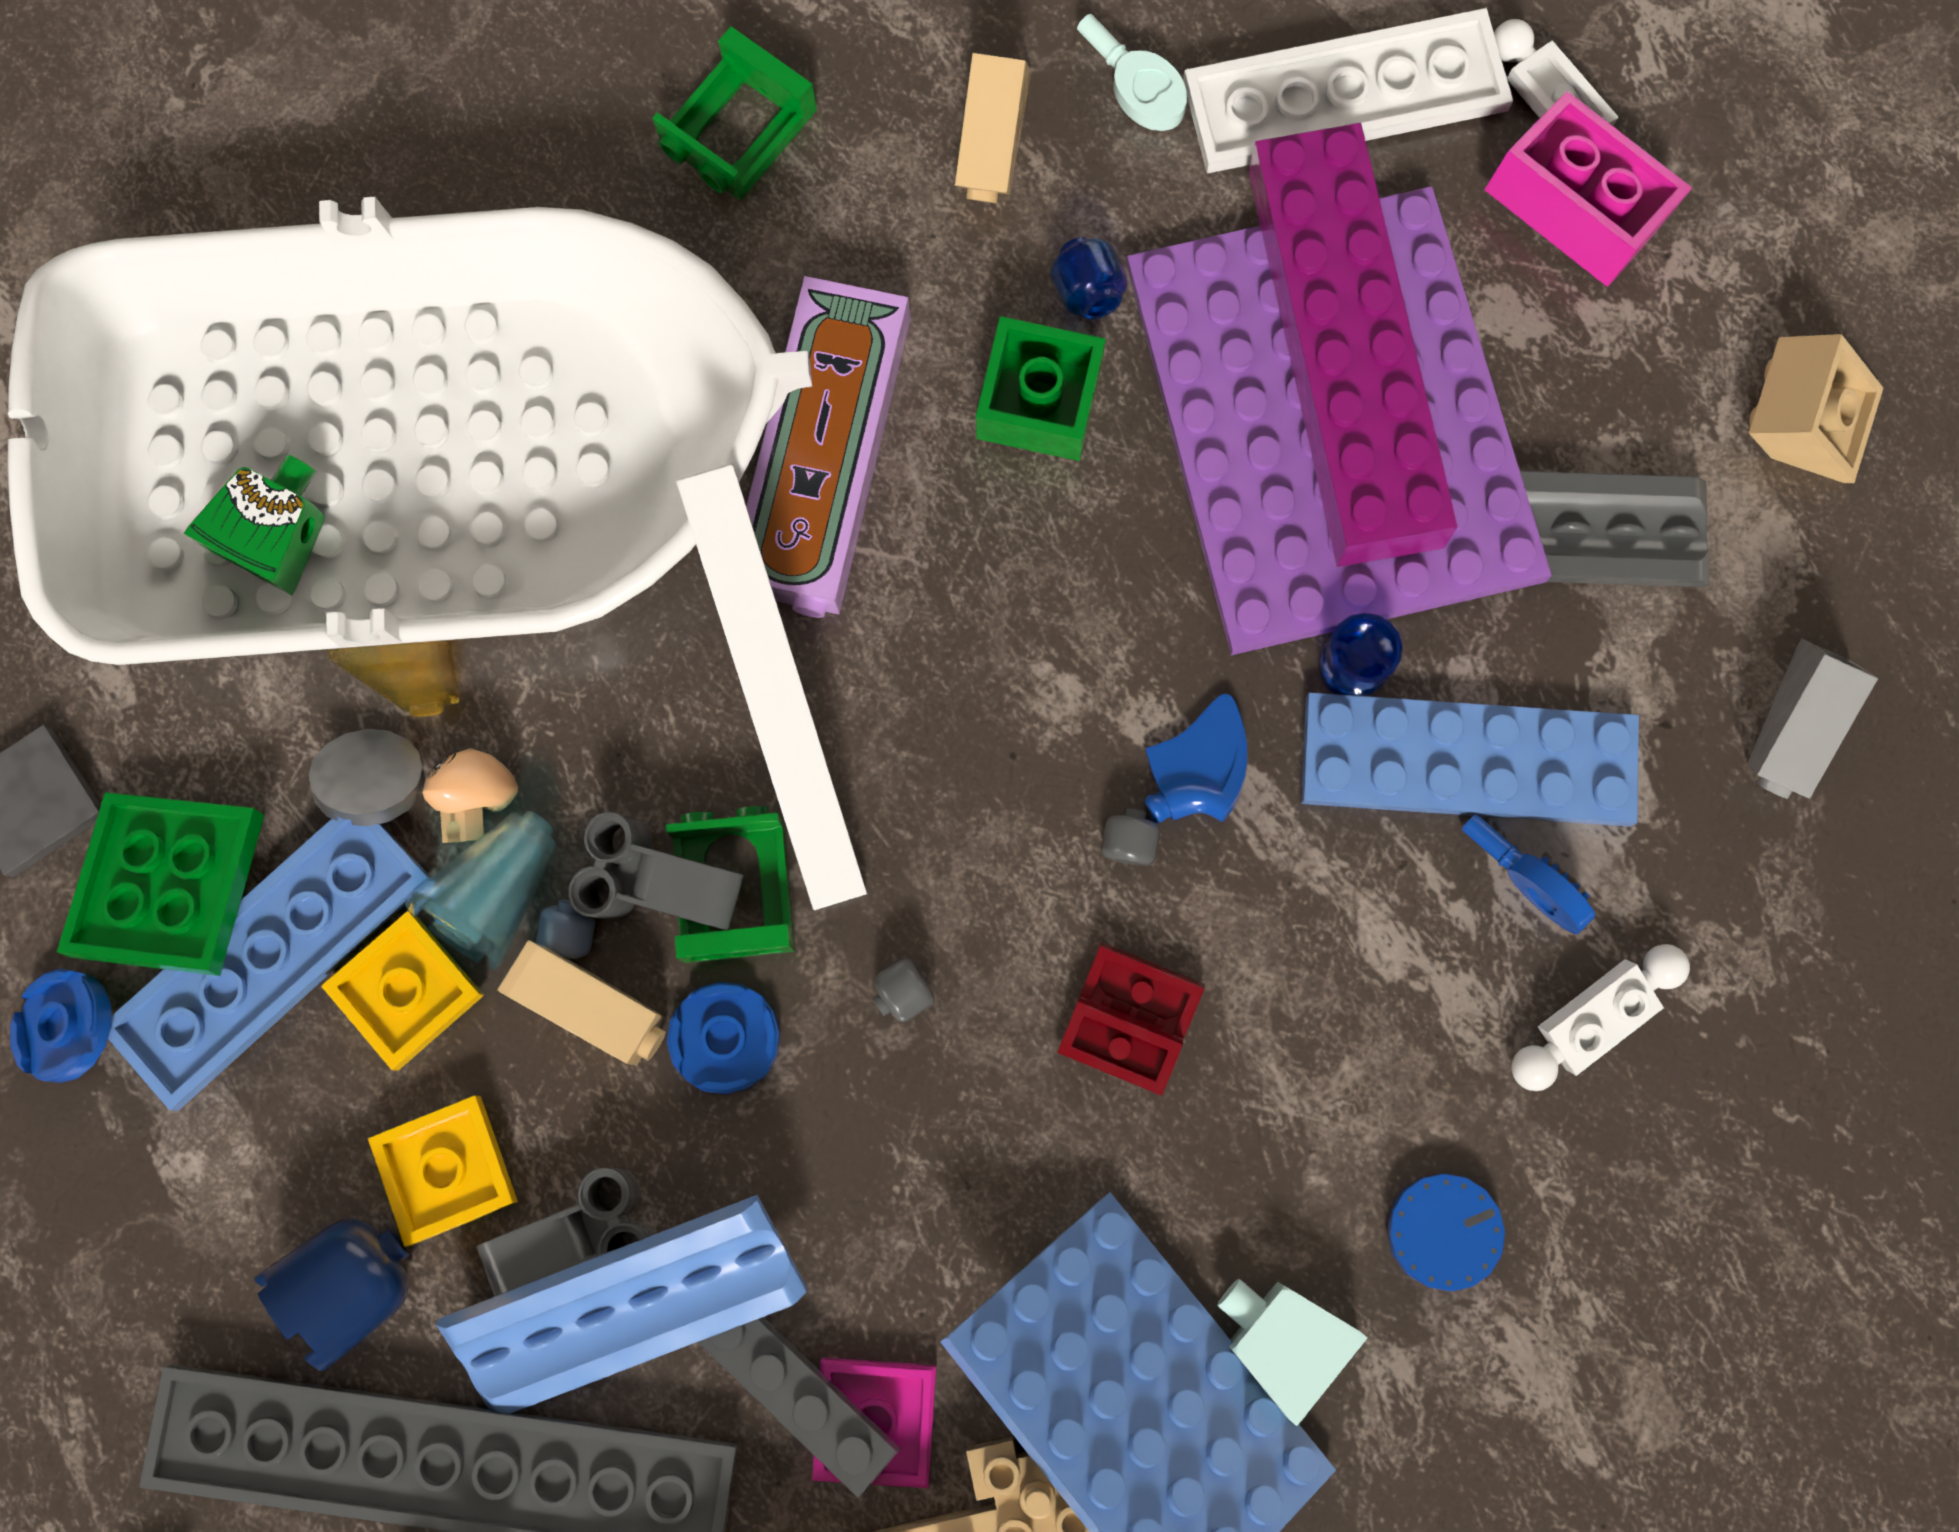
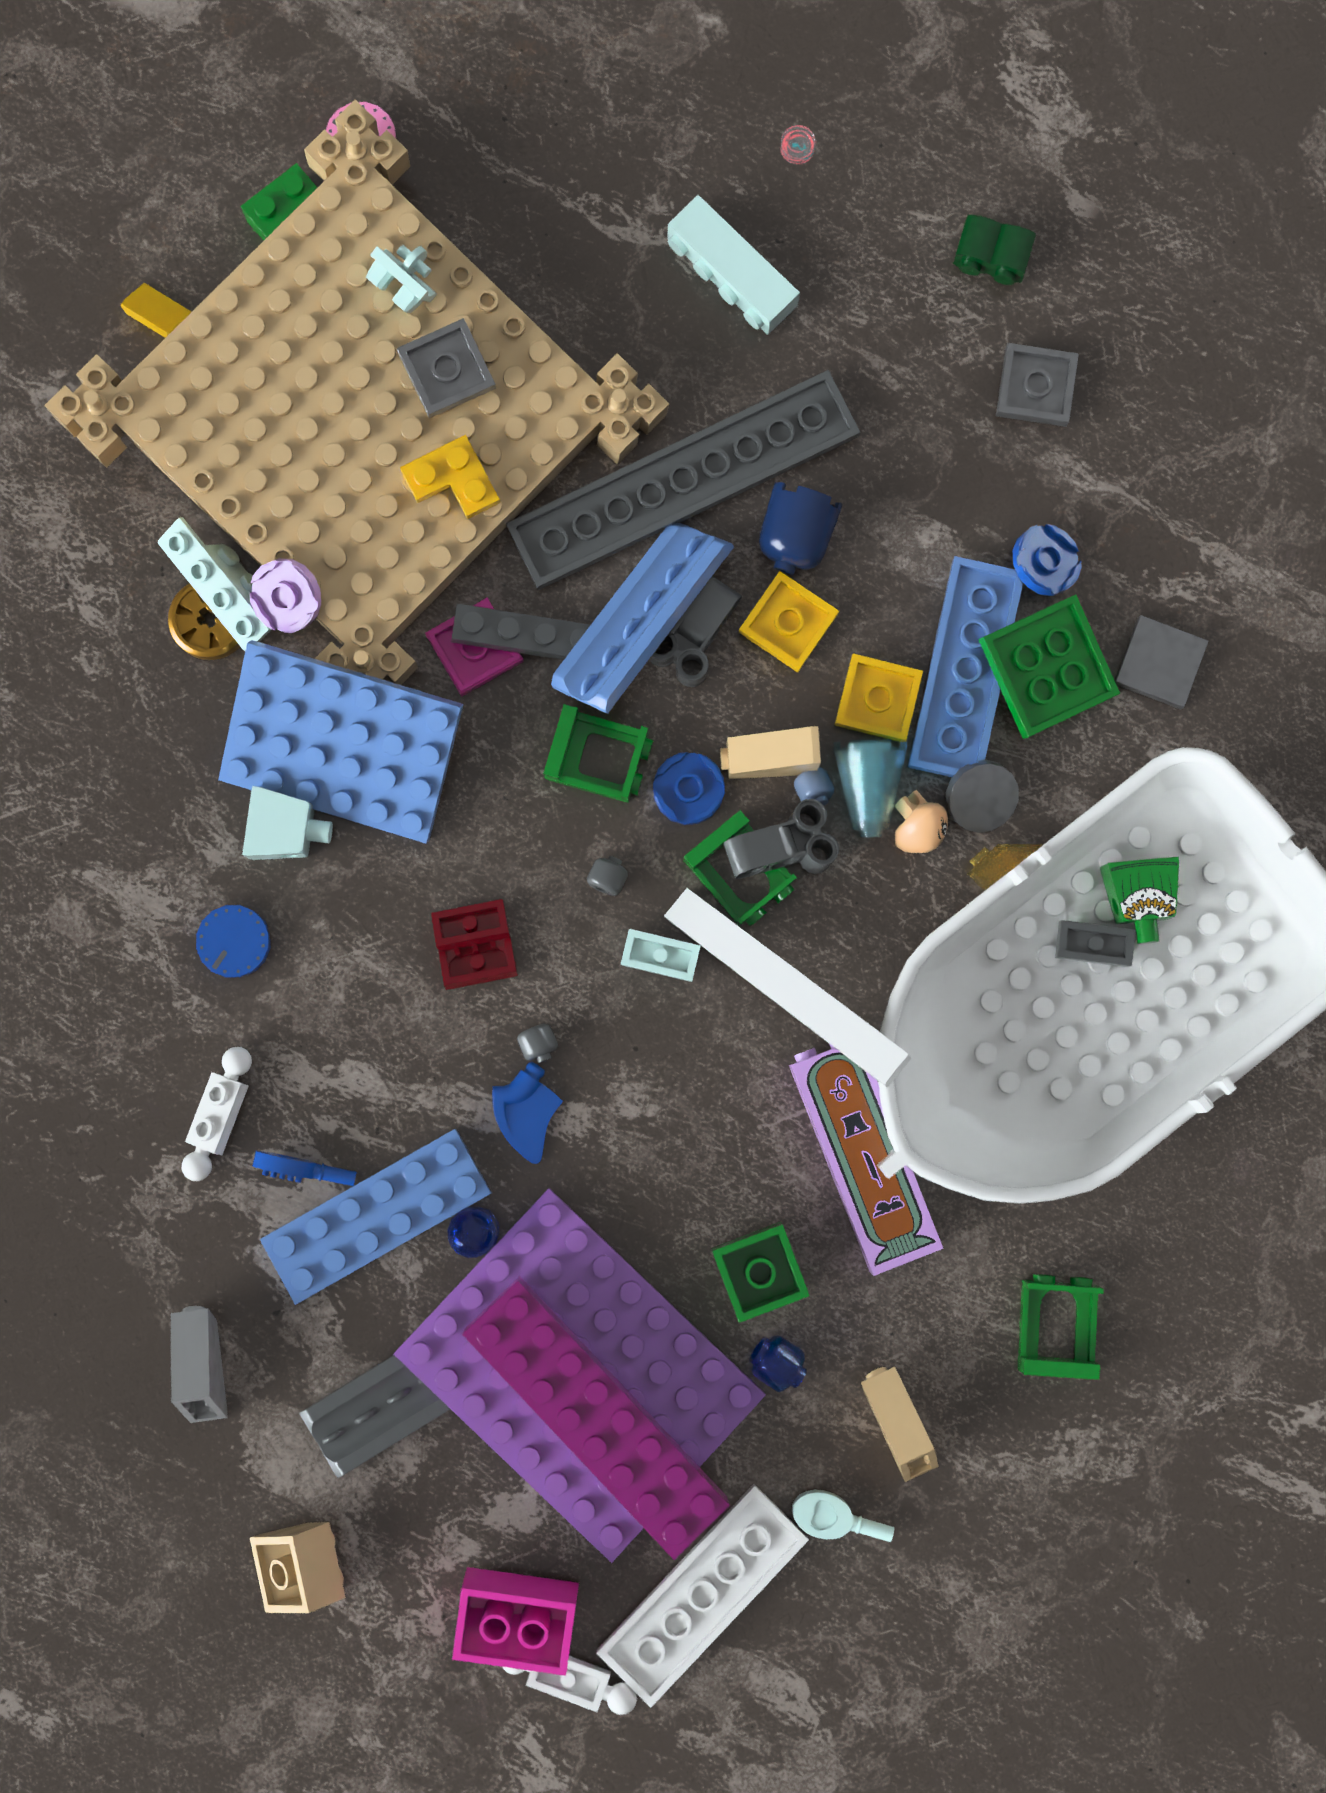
camera: 140 degrees right, 5 degrees up
none -> green window [543,704,653,803]
none -> light aqua plate [621,929,700,982]
none -> dark grey plate [1055,920,1136,967]

